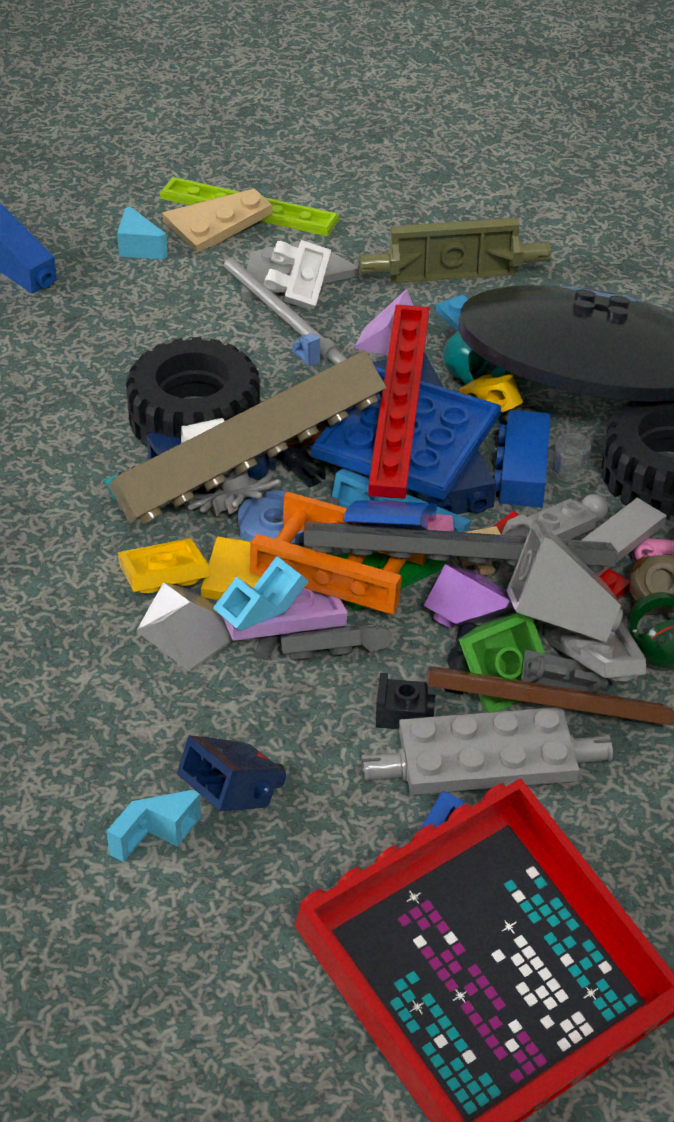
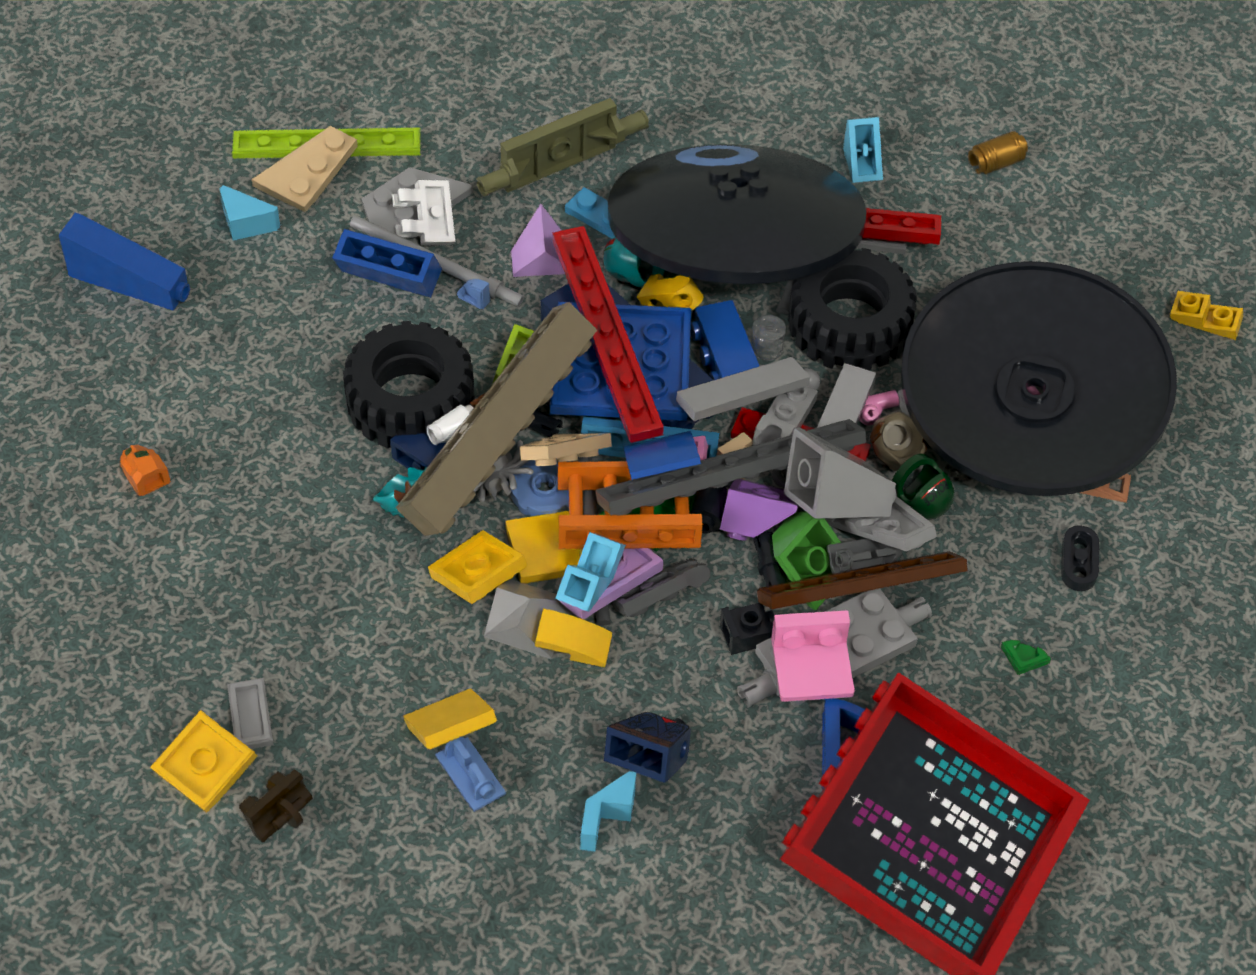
camera: 25 degrees left, 10 degrees up
none -> blue brick [332,229,442,298]
none -> yellow tile [403,688,497,750]
none -> medium blue hinge [435,736,506,812]
none -> tan wing [520,433,612,466]
none -> yellow slope [535,608,613,668]
none -> light grey tile [676,357,810,421]
none -> black brick [689,486,727,534]
none -> bright pink bracket [771,610,855,702]

